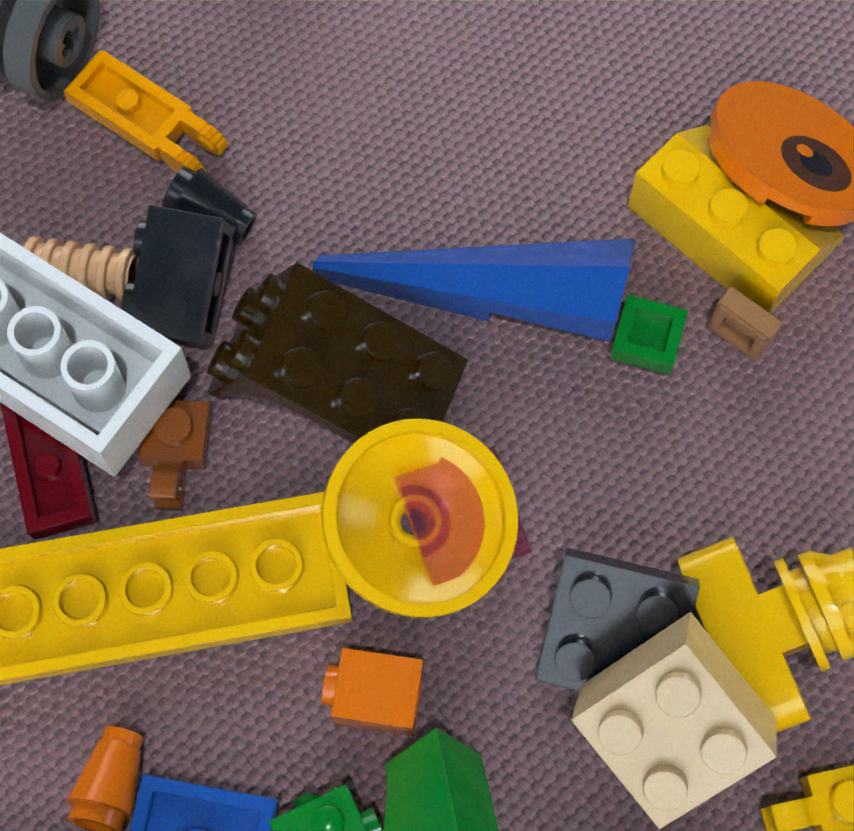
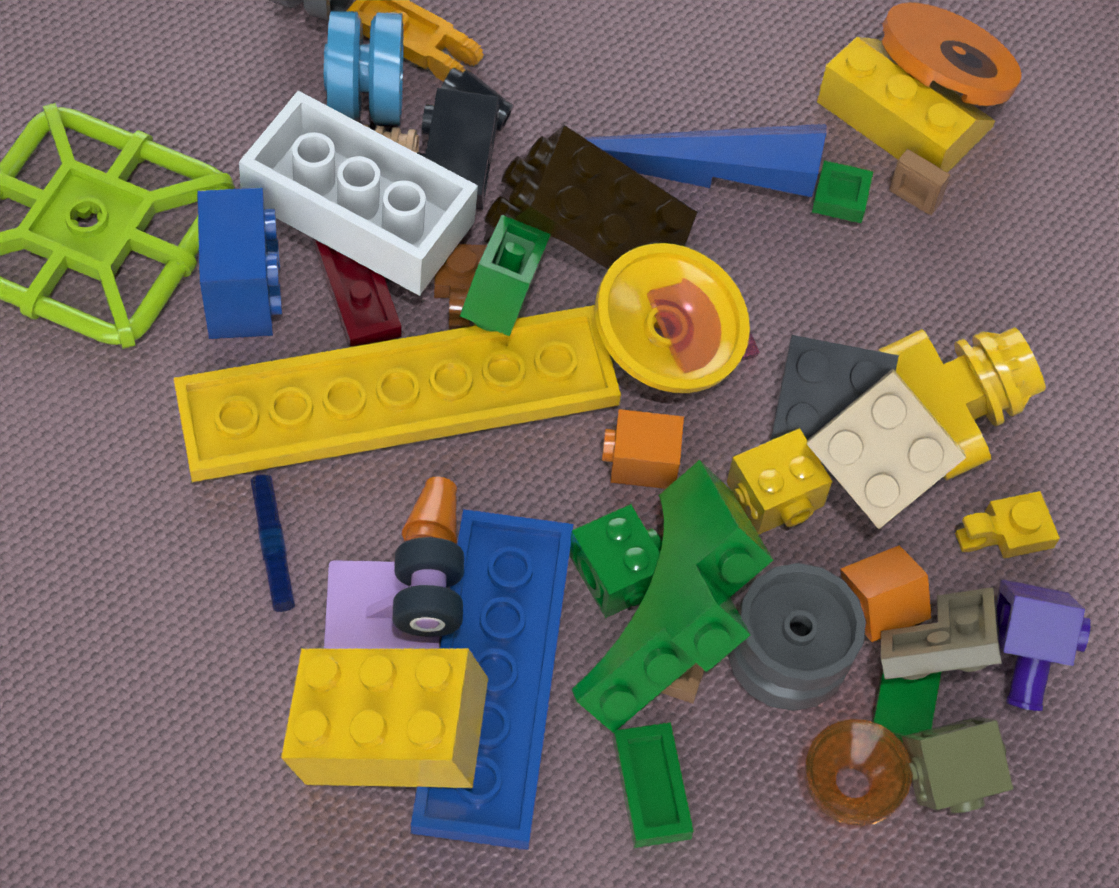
camera: 10 degrees left, 10 degrees down
none -> dark azure wheel [324,11,403,126]
none -> green slope [460,215,551,336]
none -> yellow head [727,428,832,535]

